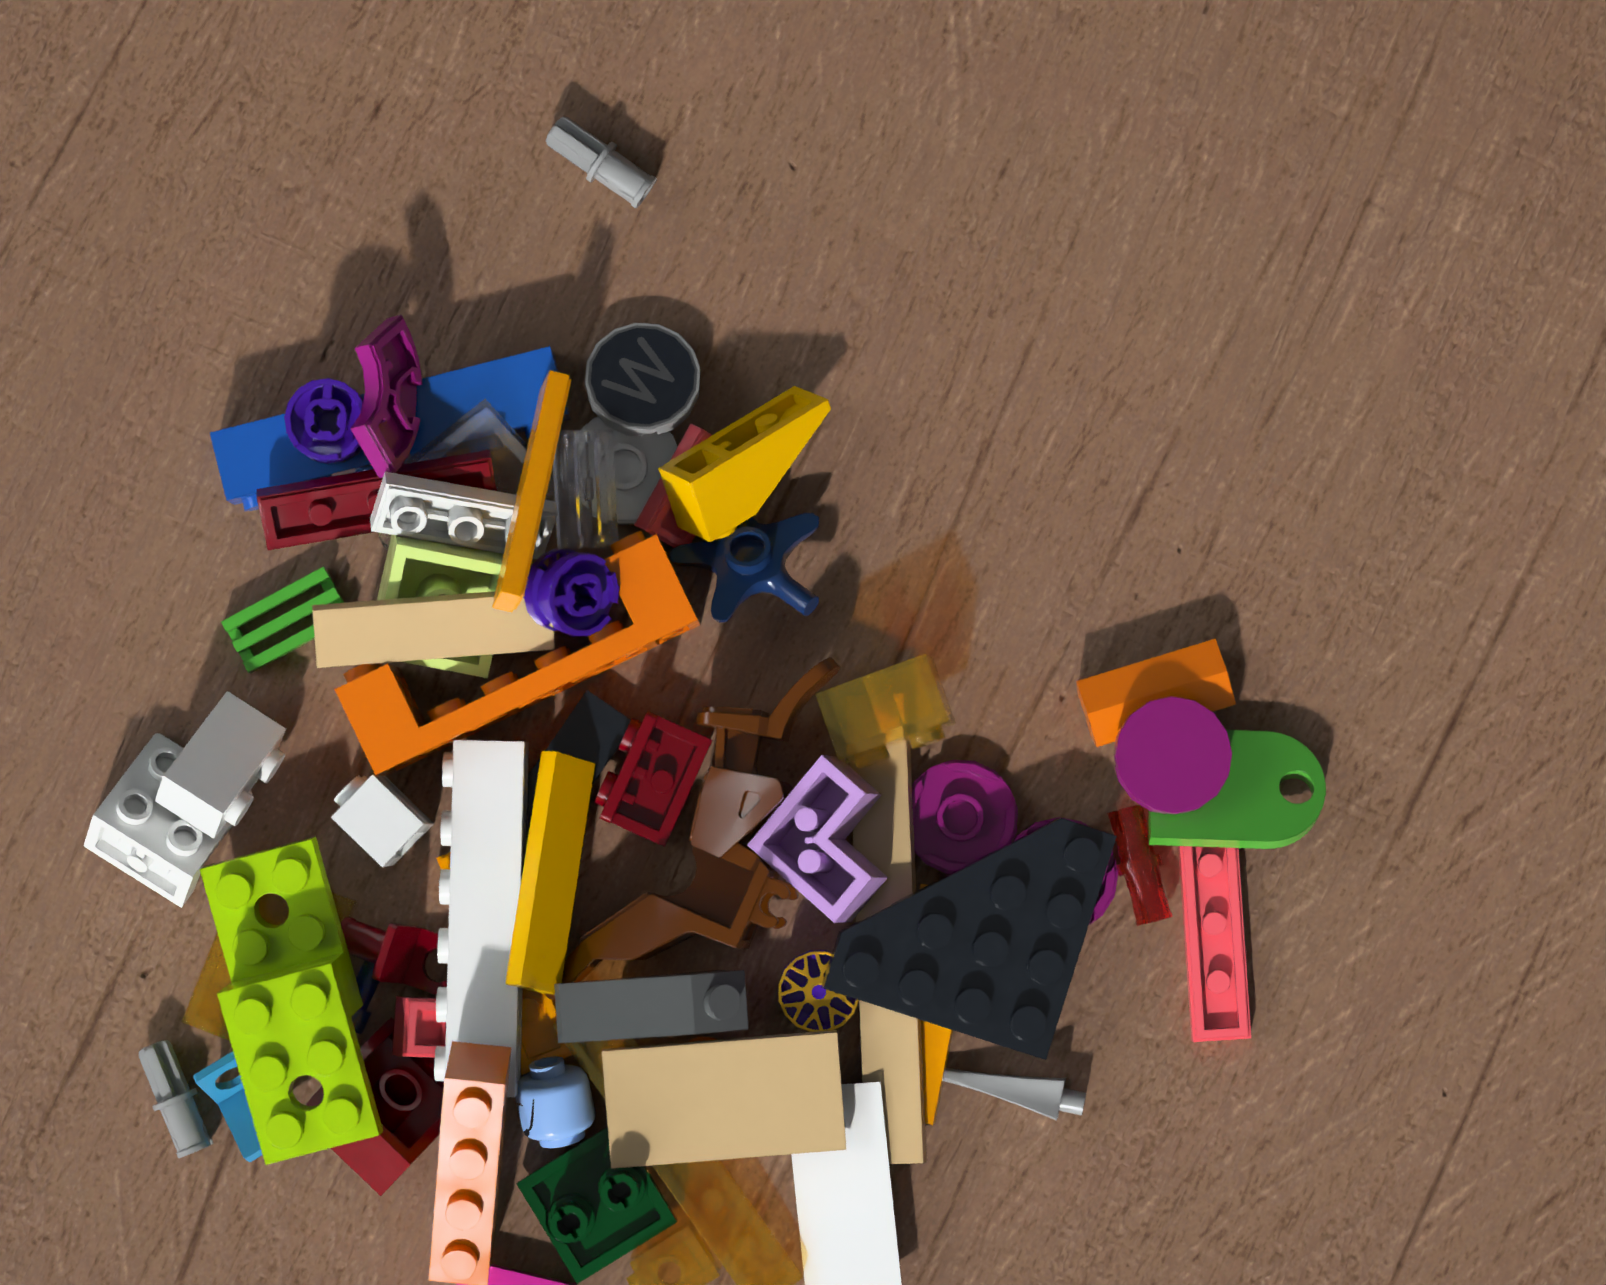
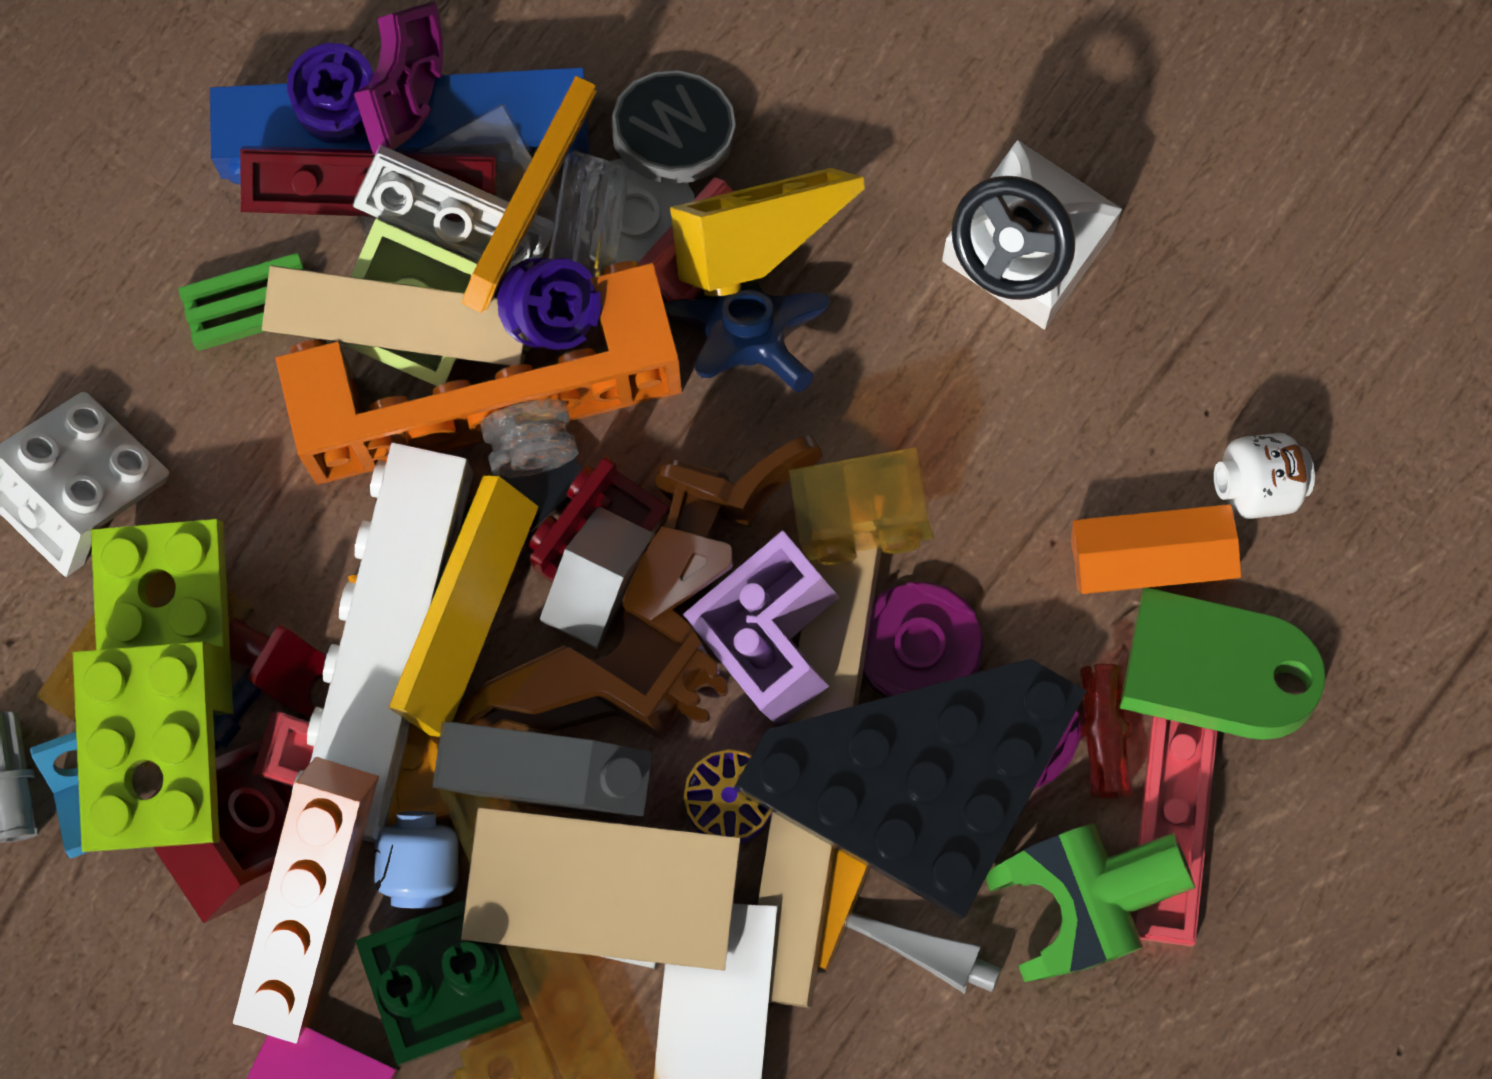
camera: 15 degrees right, 10 degrees down
white piece [155,691,286,839] -> none
white piece [331,774,434,867] -> none
magenta tile [1114,696,1232,815] -> none
none -> clear wheel [480,399,579,478]
none -> light grey slope [540,506,655,649]
none -> piece [942,140,1122,330]
none -> bright green connector [985,823,1196,983]
none -> white head [1214,433,1315,519]

